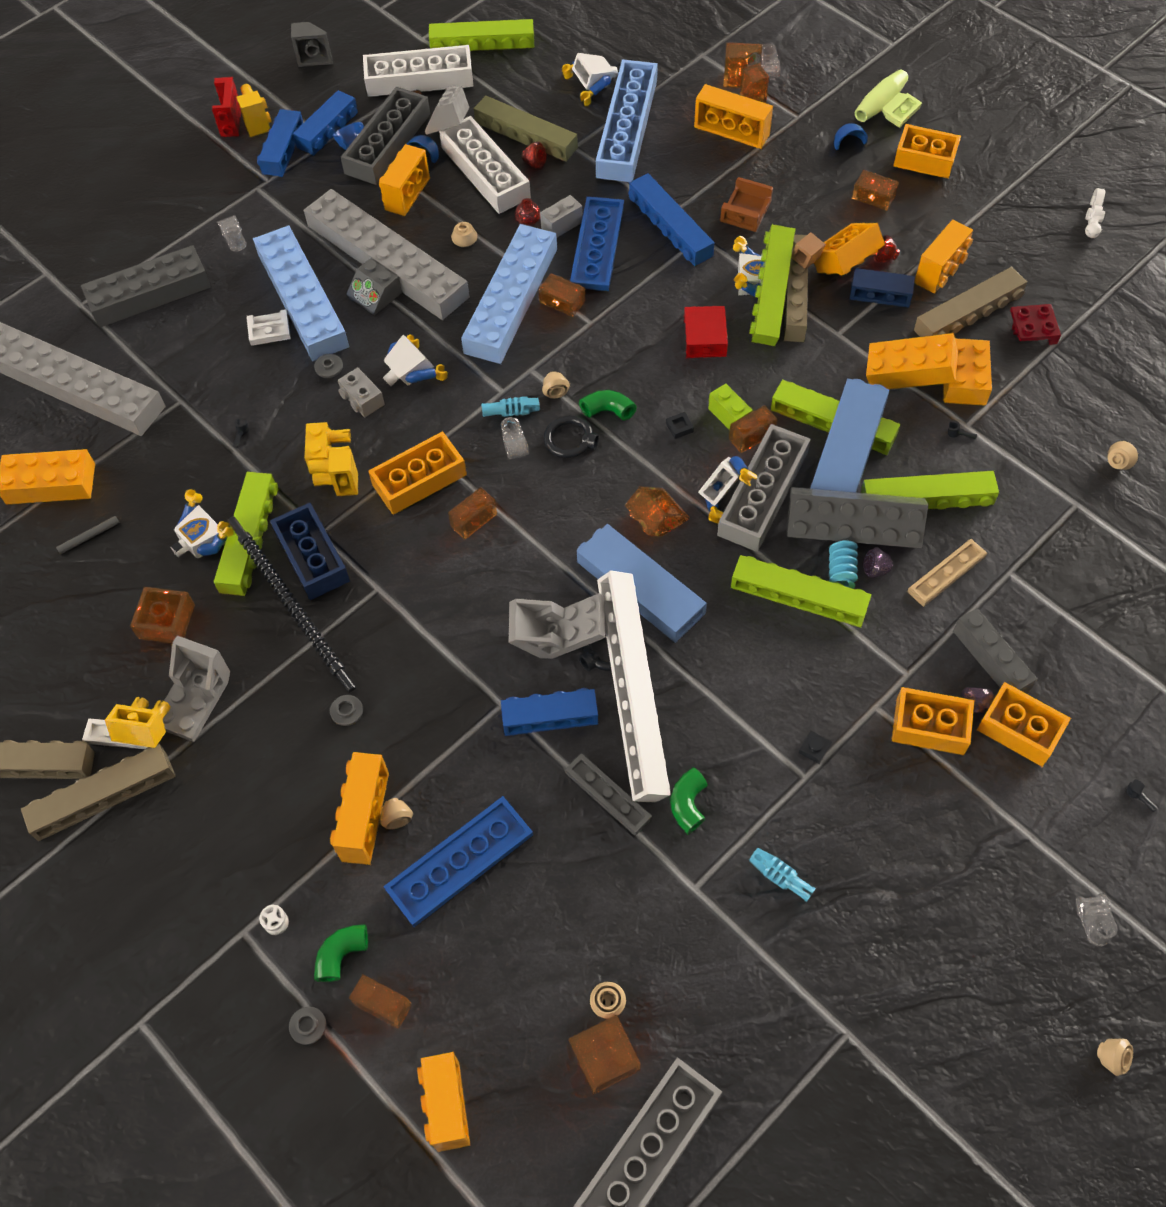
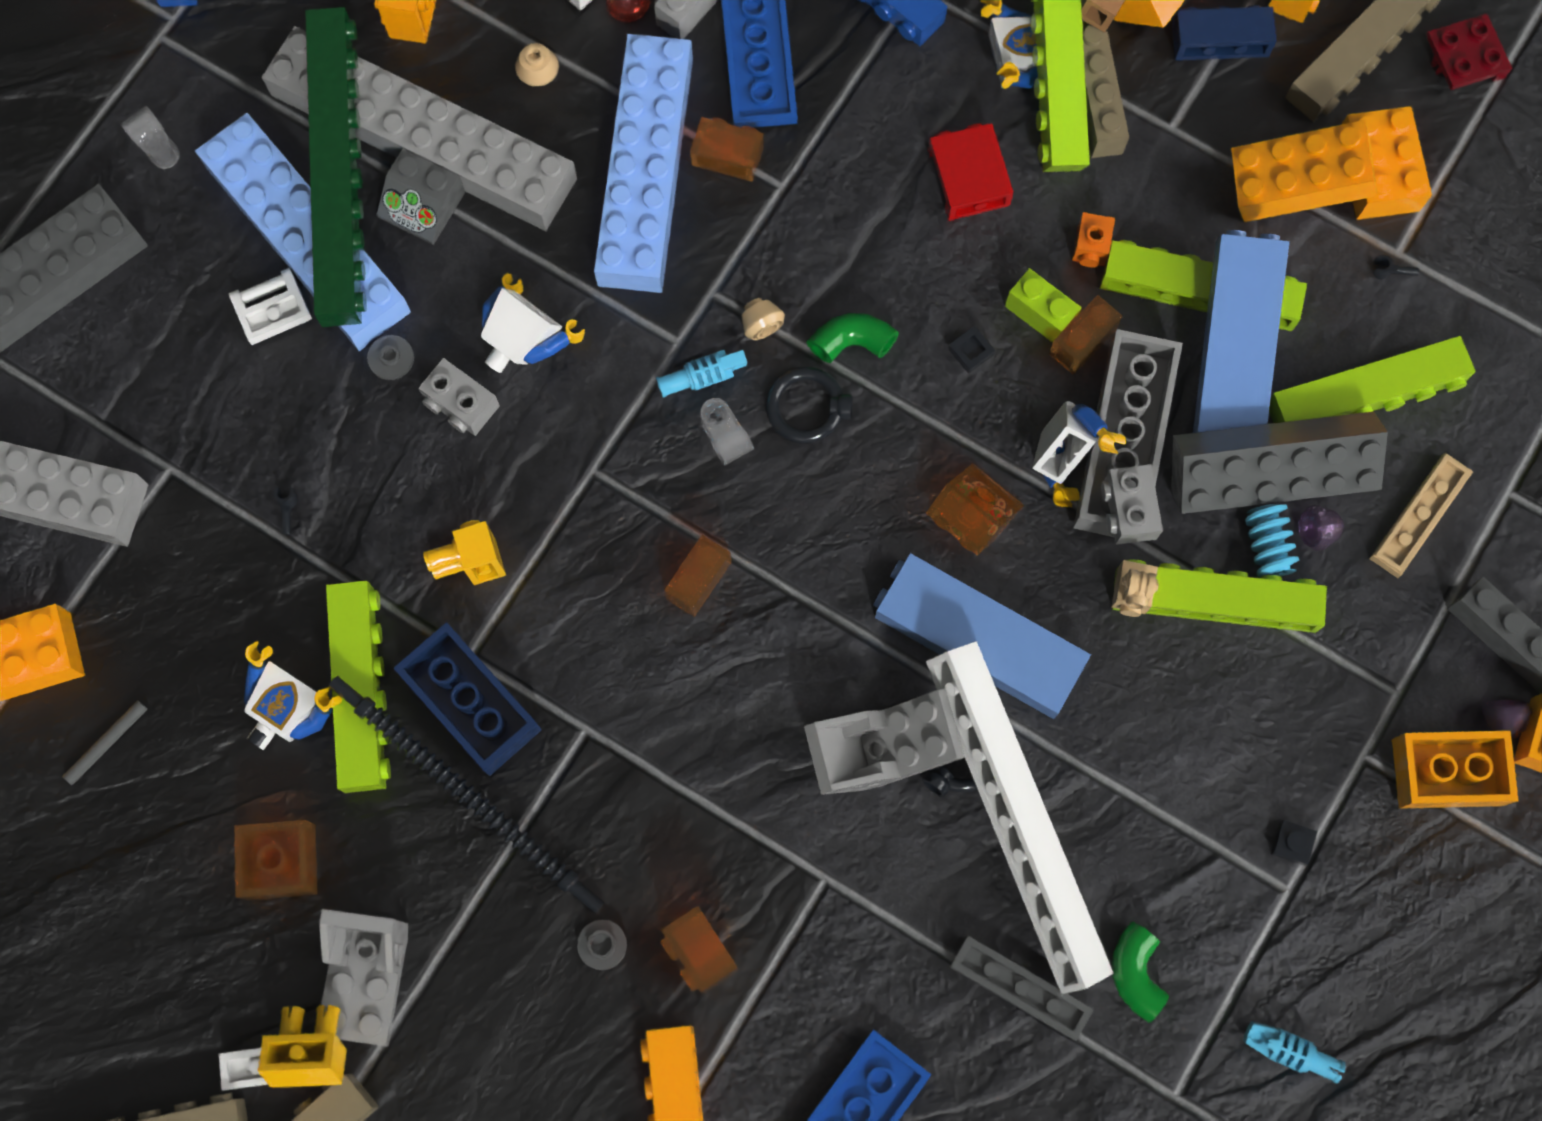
camera: 15 degrees left, 15 degrees up
yellow brick [305,422,351,466] -> none
light orange brick [368,431,467,515] -> none
tan cone [380,798,413,829] -> none
blue brick [501,688,598,736] -> none
none -> dark green brick [306,7,367,327]
none -> clear orange brick [660,906,739,994]
none -> orange brick [1072,212,1115,268]
none -> light grey brick [1101,464,1163,544]
none -> tan brick [1111,560,1159,617]

